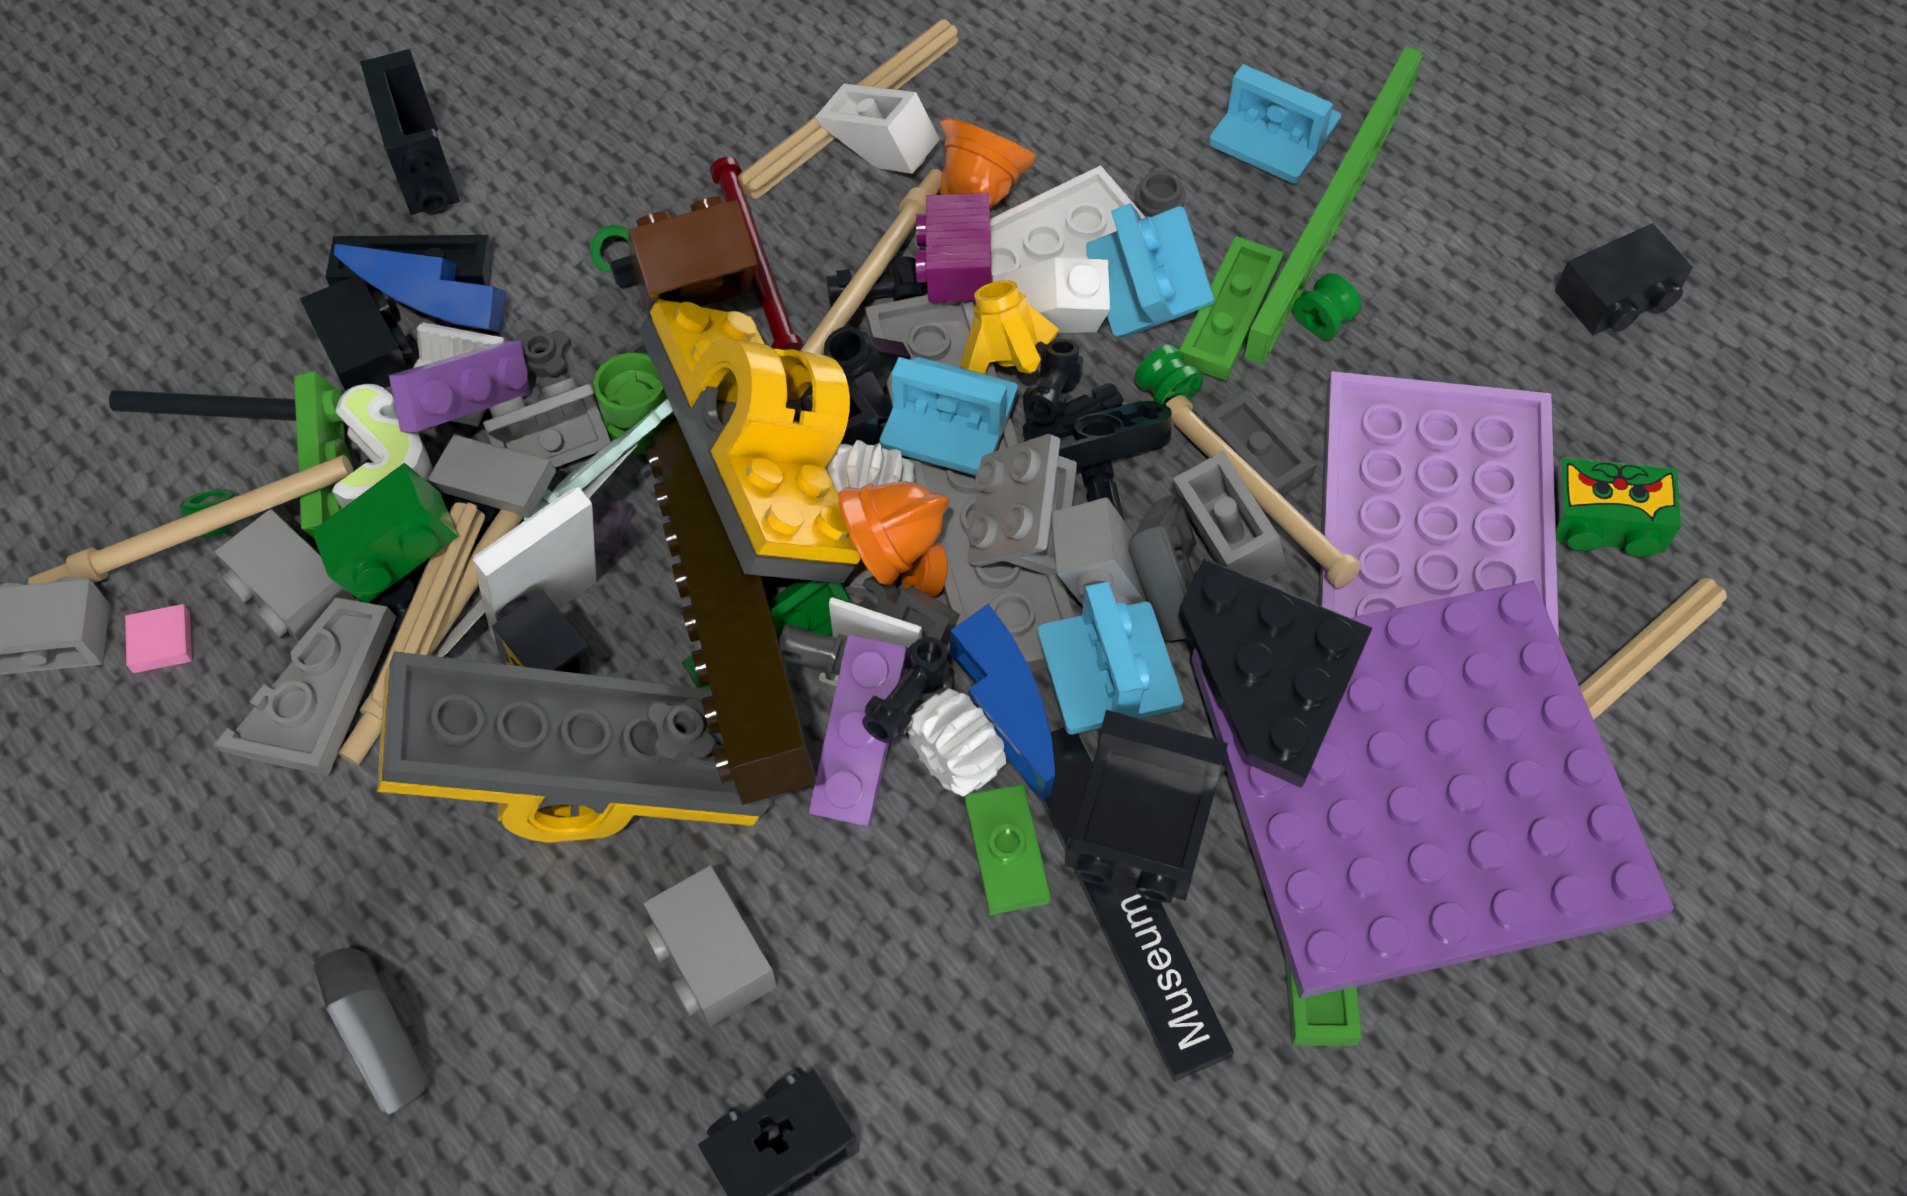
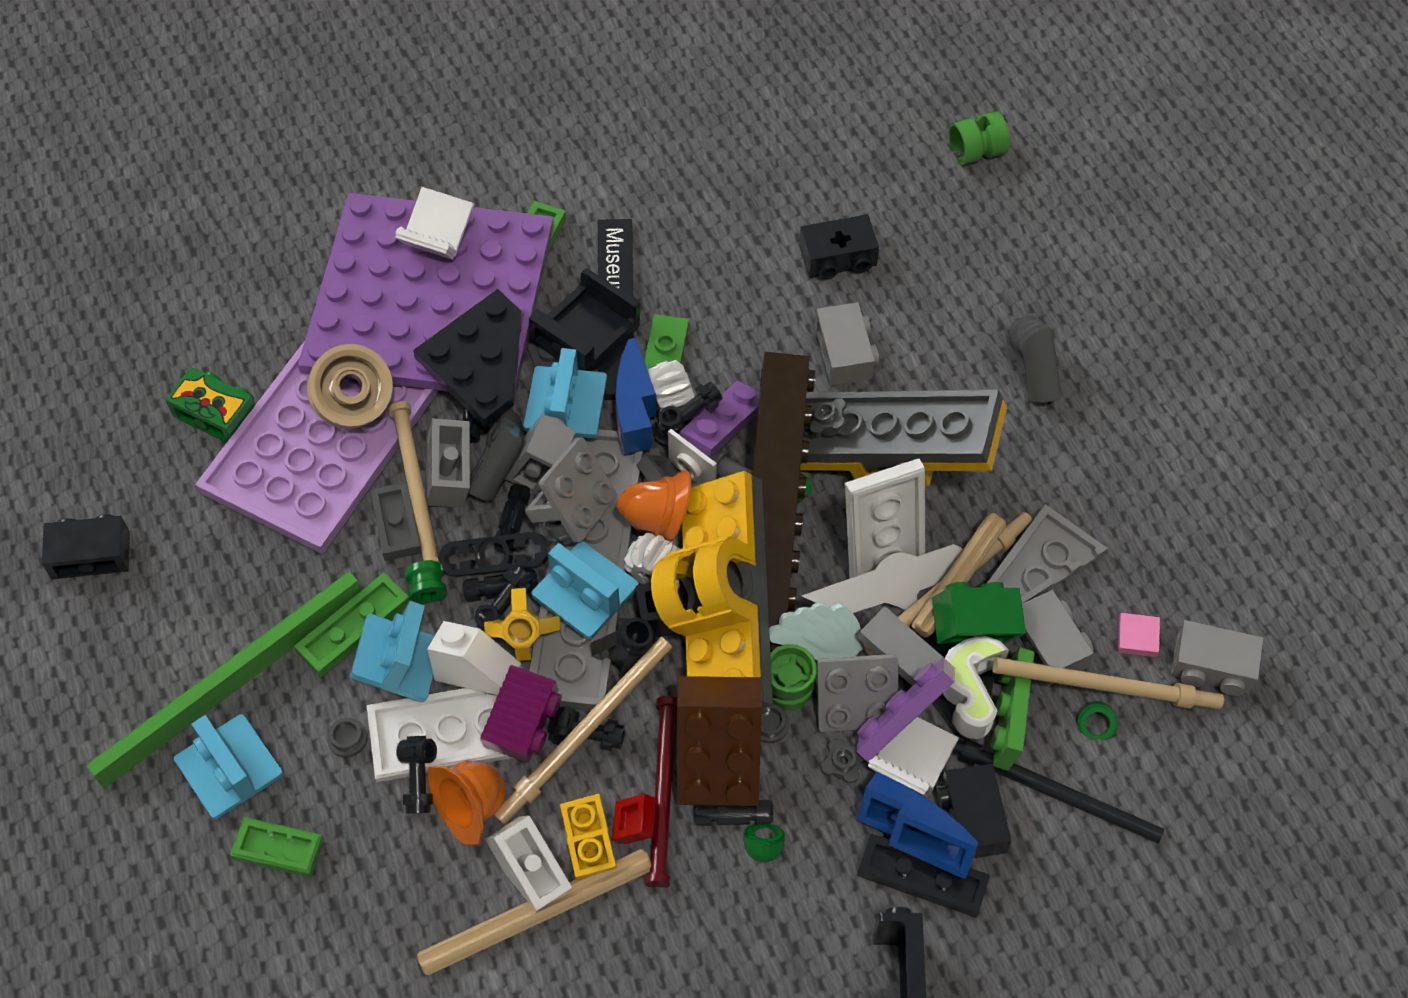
camera: 160 degrees left, 0 degrees up
green wheel [1293,273,1362,341] -> none
tan axle [1579,578,1727,720] -> none
none -> bright green plate [230,817,325,878]
none -> tan wheel [307,344,393,429]
none -> white piece [395,187,474,260]
none -> black bar [396,736,437,814]
none -> yellow slope [560,794,617,880]
none -> red plate [612,793,656,844]

